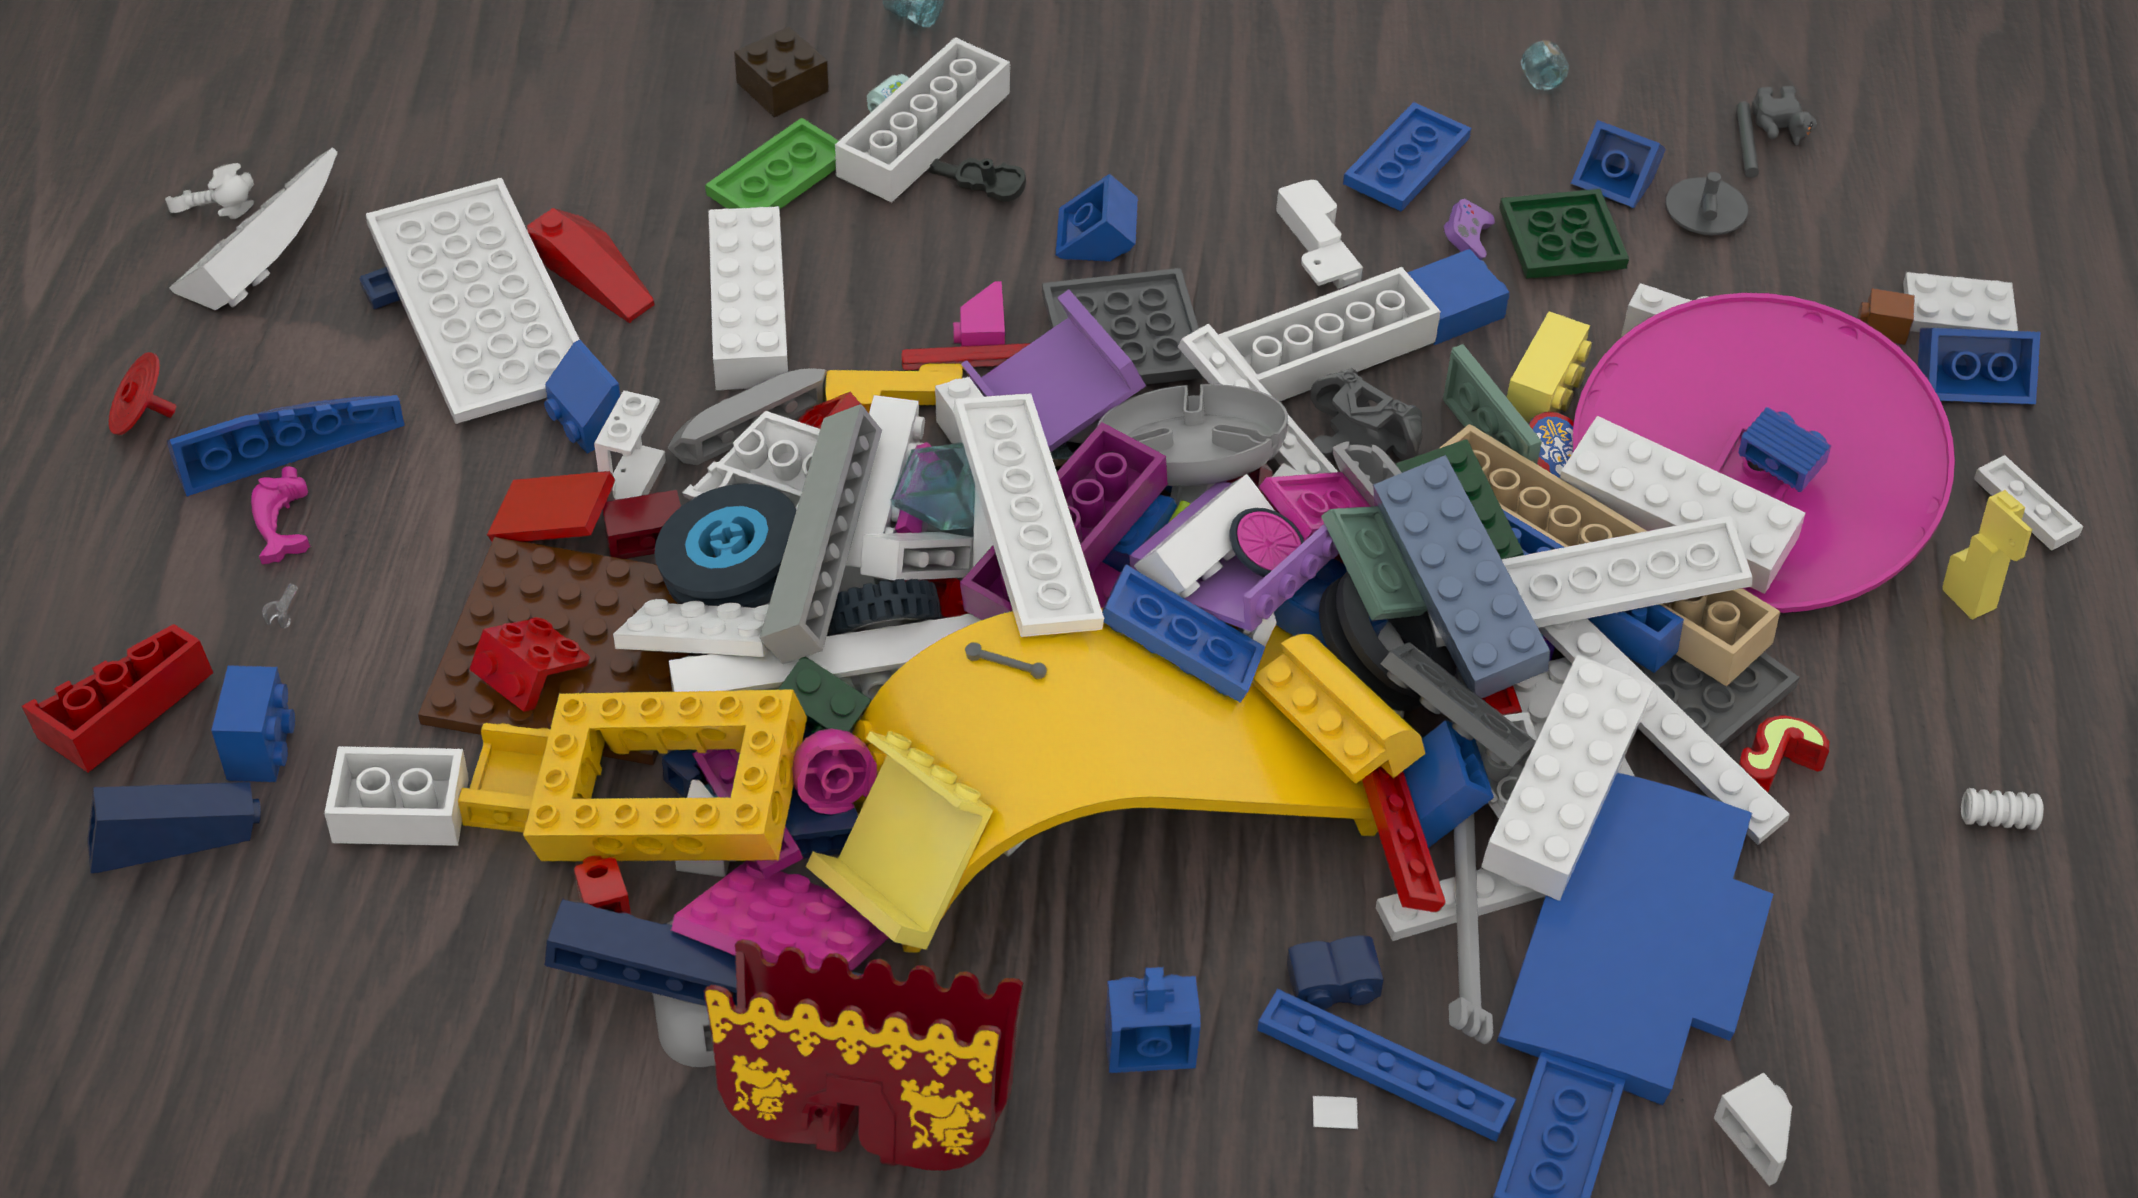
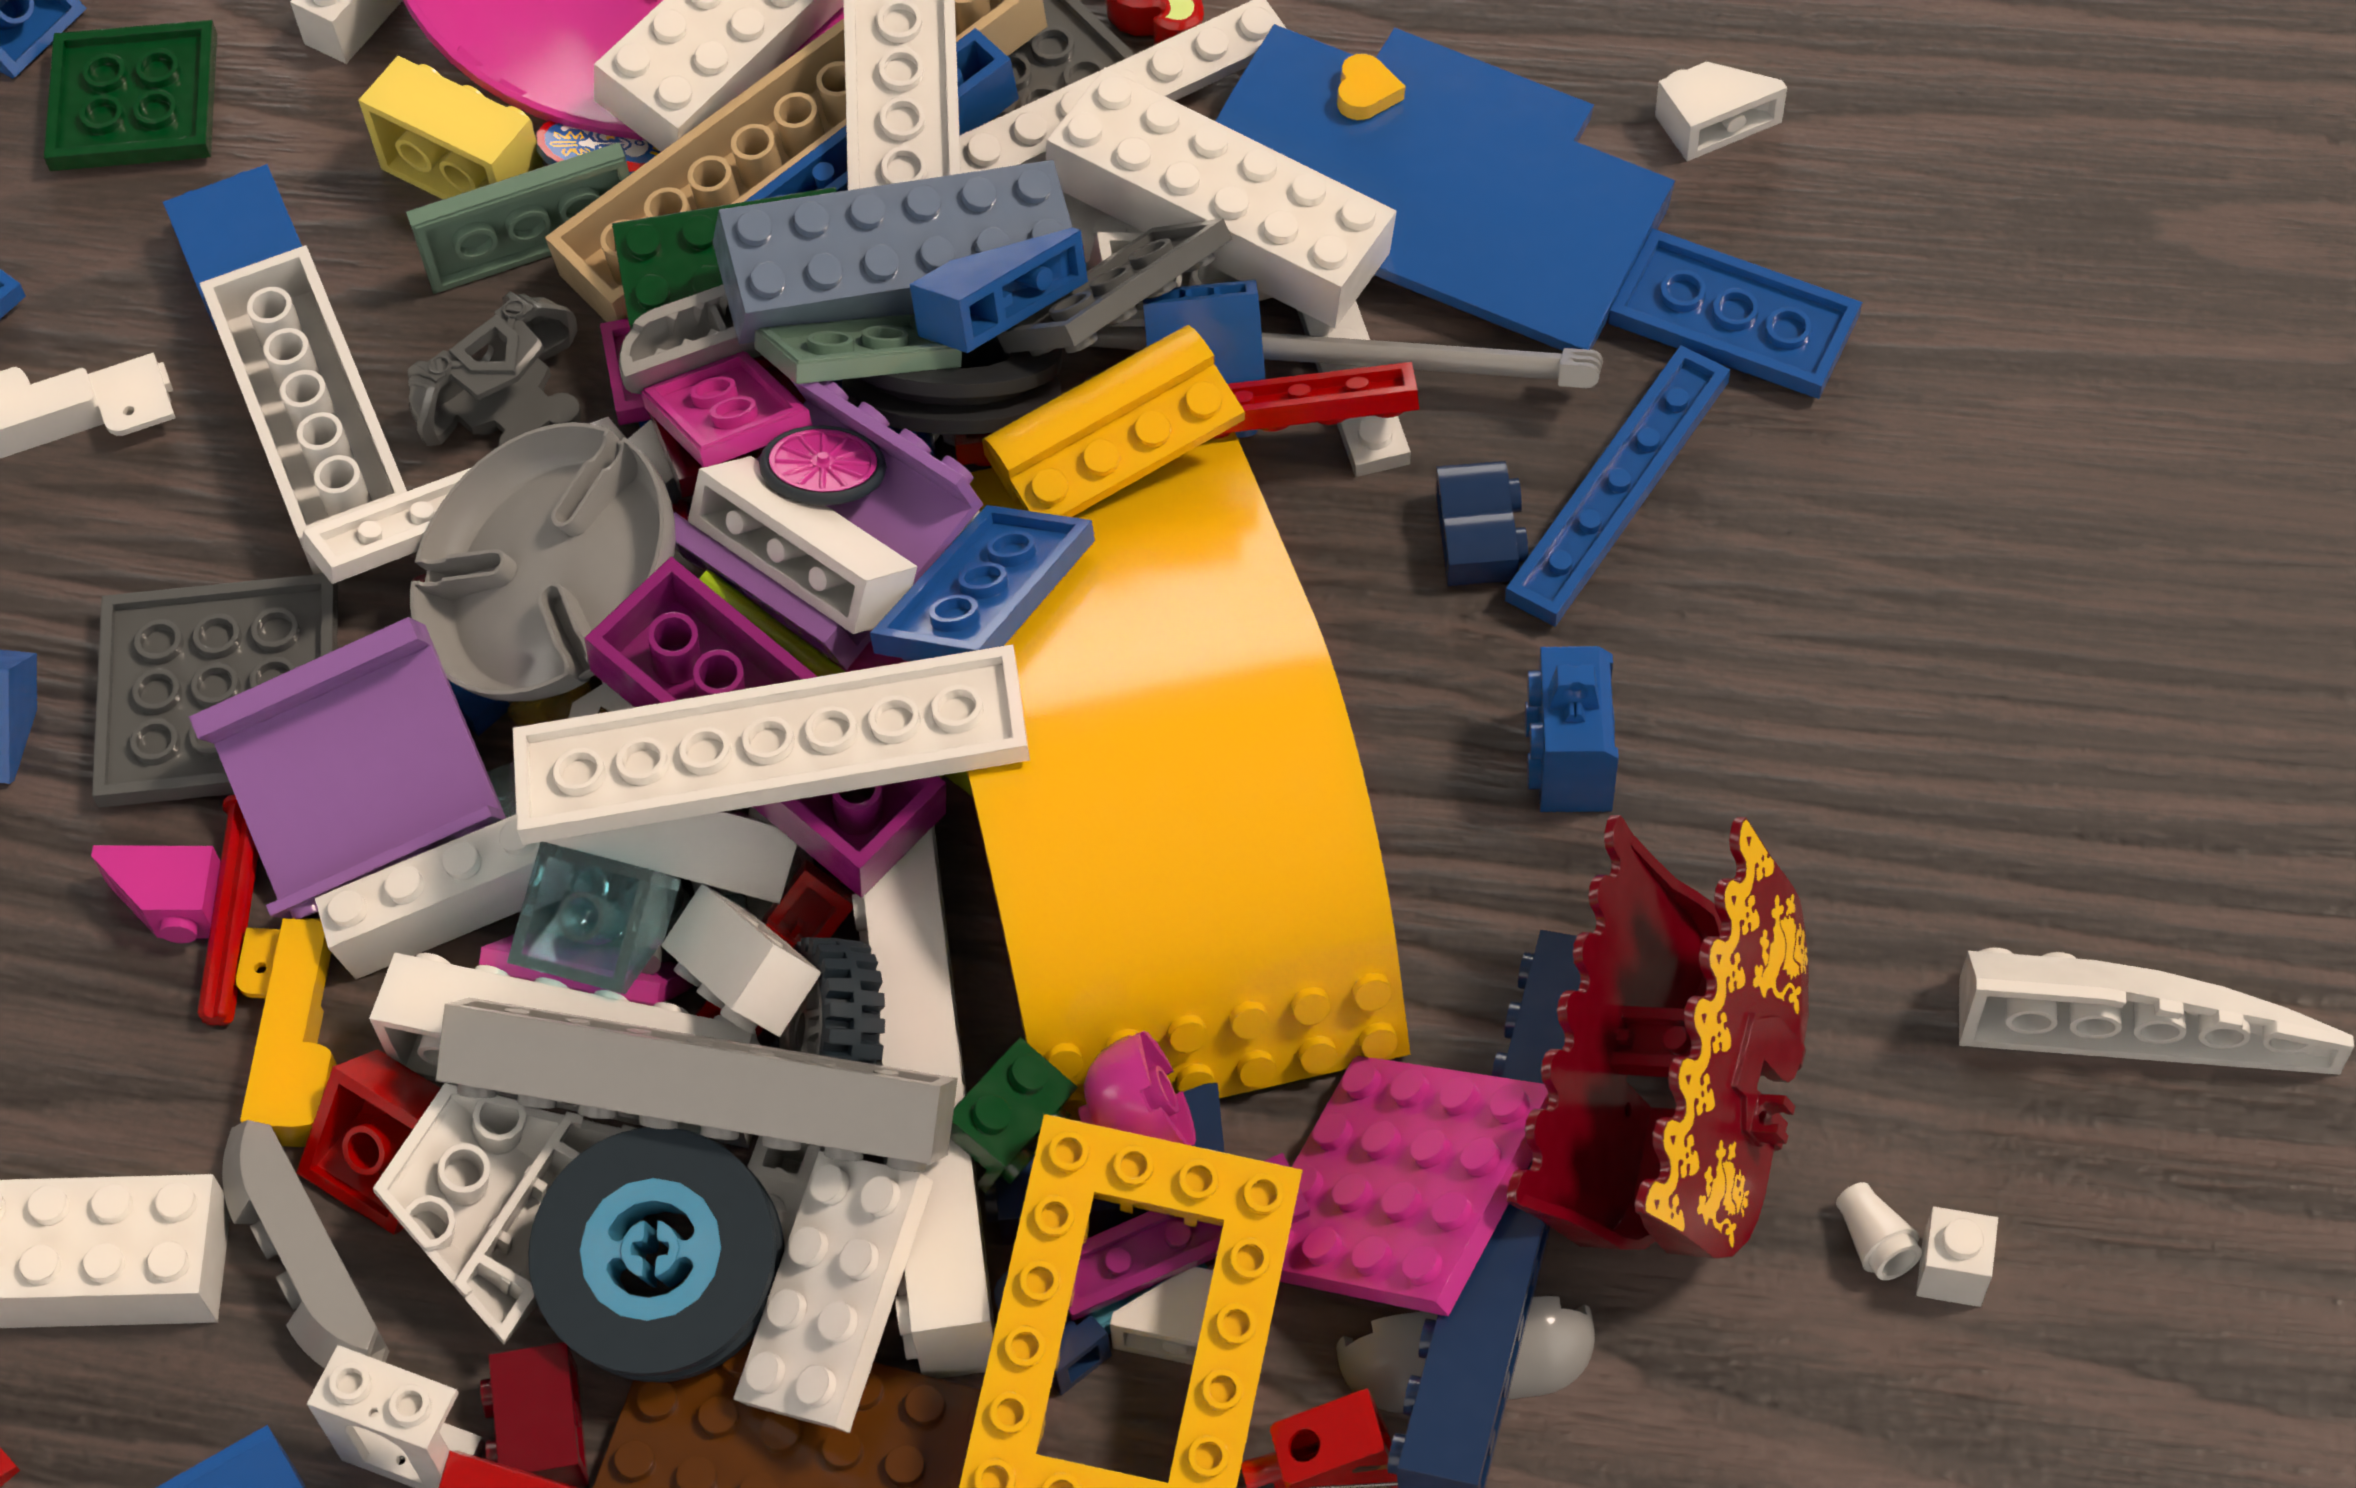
camera: 80 degrees left, 10 degrees up
light yellow panel [806,731,993,950] -> none
dark grey hinge [965,642,1047,679] -> none
white sticker [1313,1096,1358,1129] -> none
medium lavender piece [1444,199,1495,260] -> none
none -> blue slope [909,227,1088,353]
none -> yellow tile [1337,54,1406,120]

